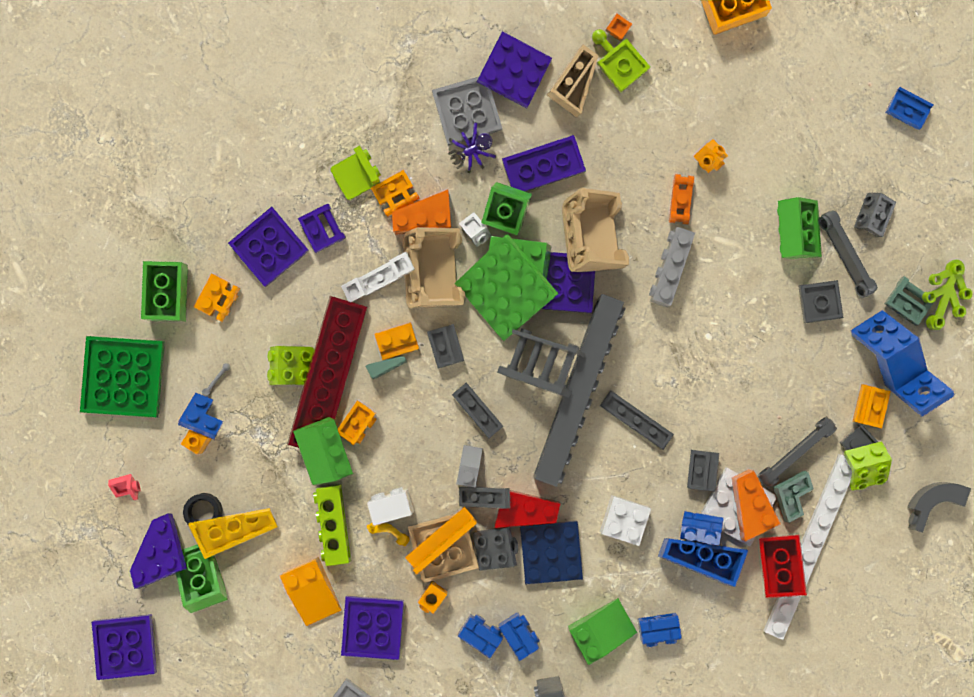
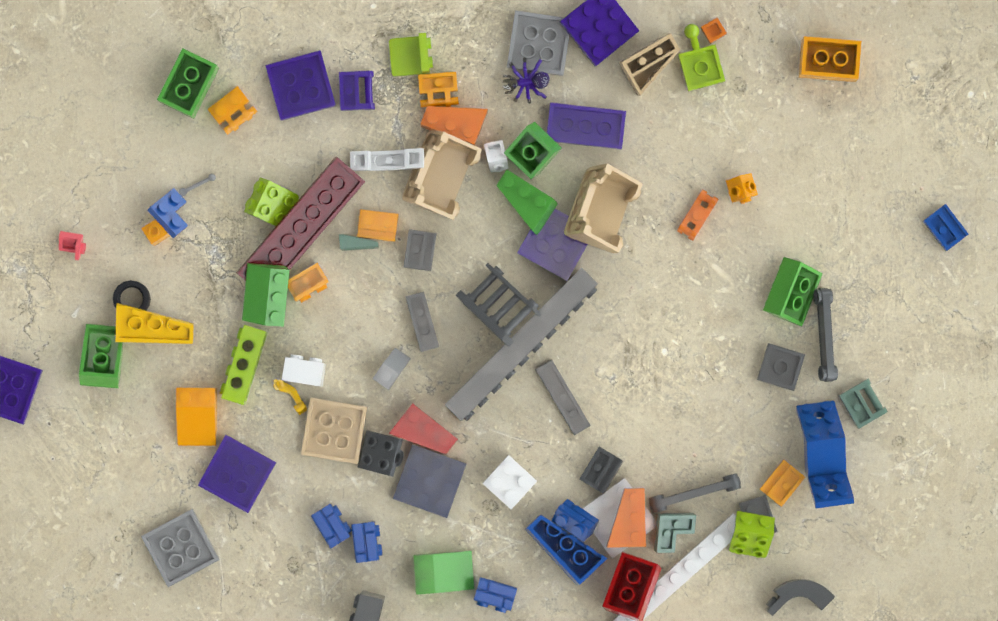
camera: 20 degrees right, 0 degrees up
green plate [80,336,165,418] -> none
dark purple plate [130,513,187,589] -> none
light orange fence [405,506,477,575] -> none
light orange brick [418,581,448,614] -> none
bright green plate [455,234,558,341] -> none
dark grey plate [459,487,510,508] -> none
light grey brick [649,227,695,308] -> none
dark grey bracket [854,193,896,237] -> none
lime plant [922,259,973,330] -> none

